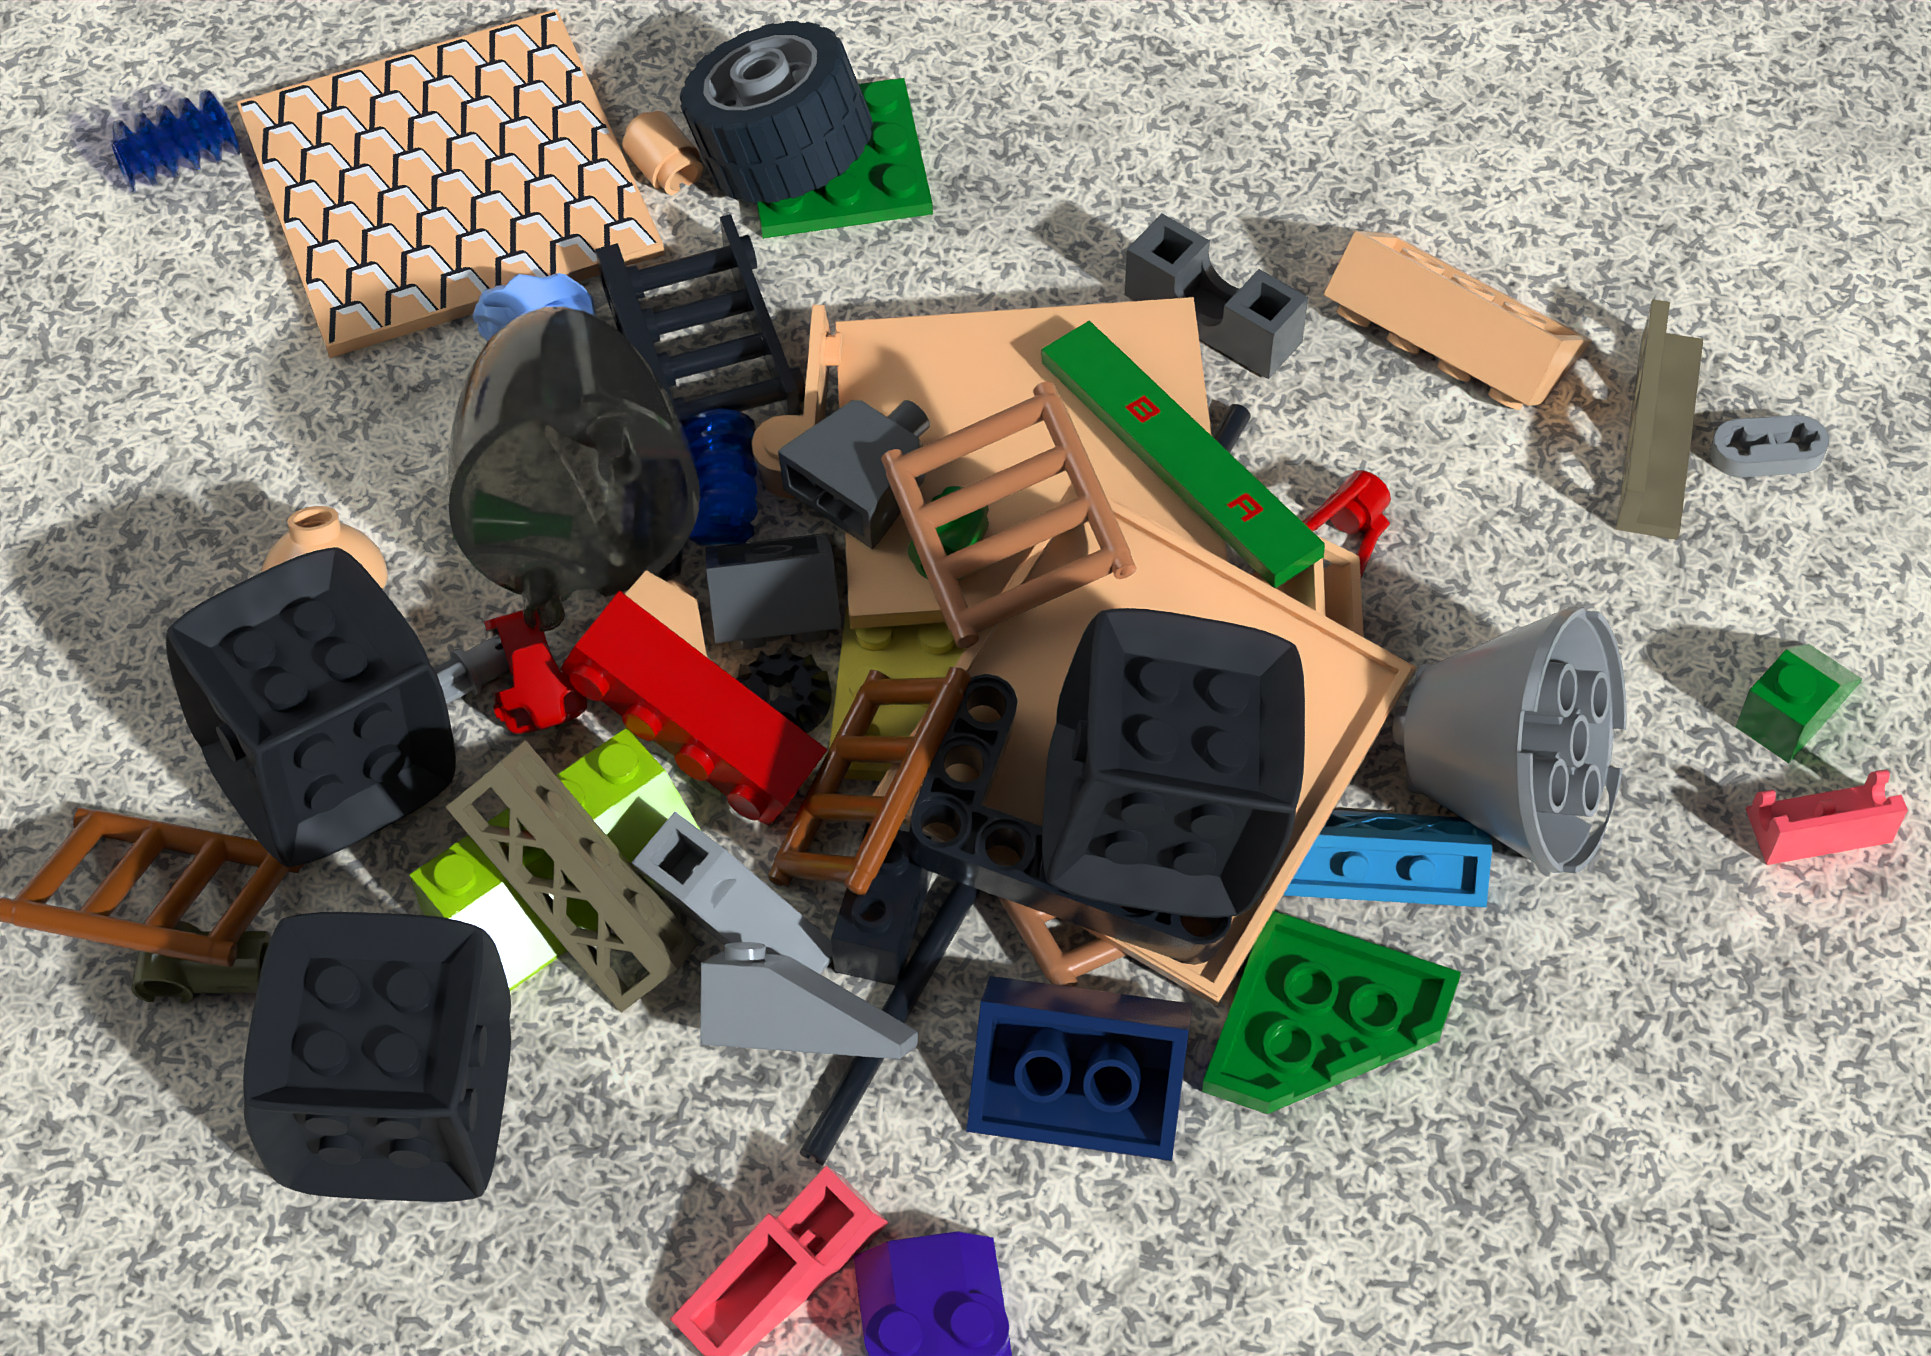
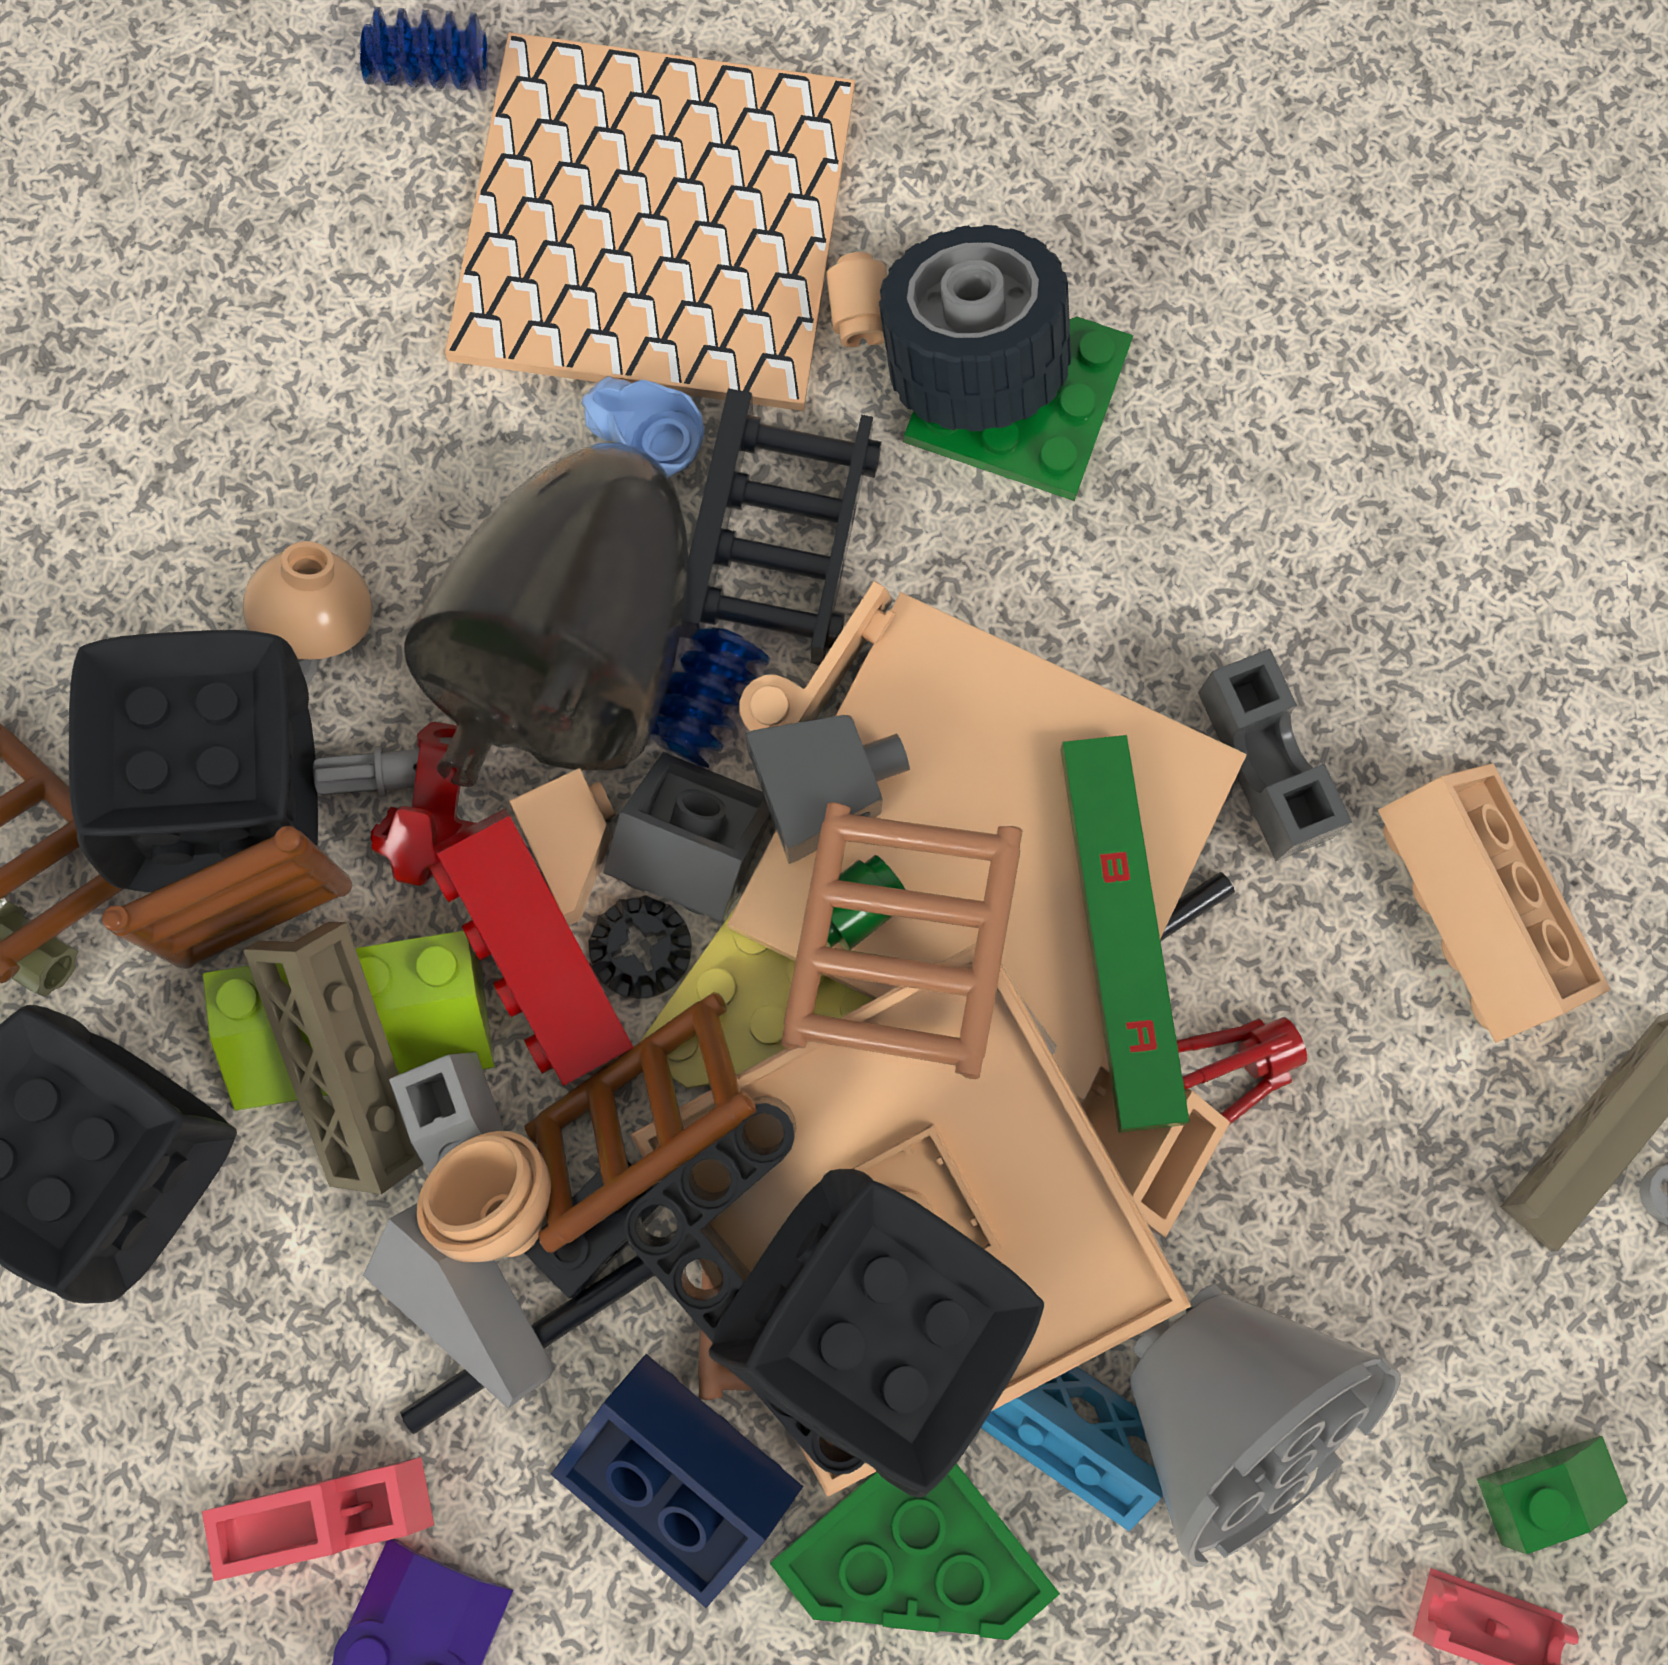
camera: 25 degrees right, 20 degrees up
none -> dark orange bar [102,826,352,969]
none -> light nougat piece [417,1131,551,1262]

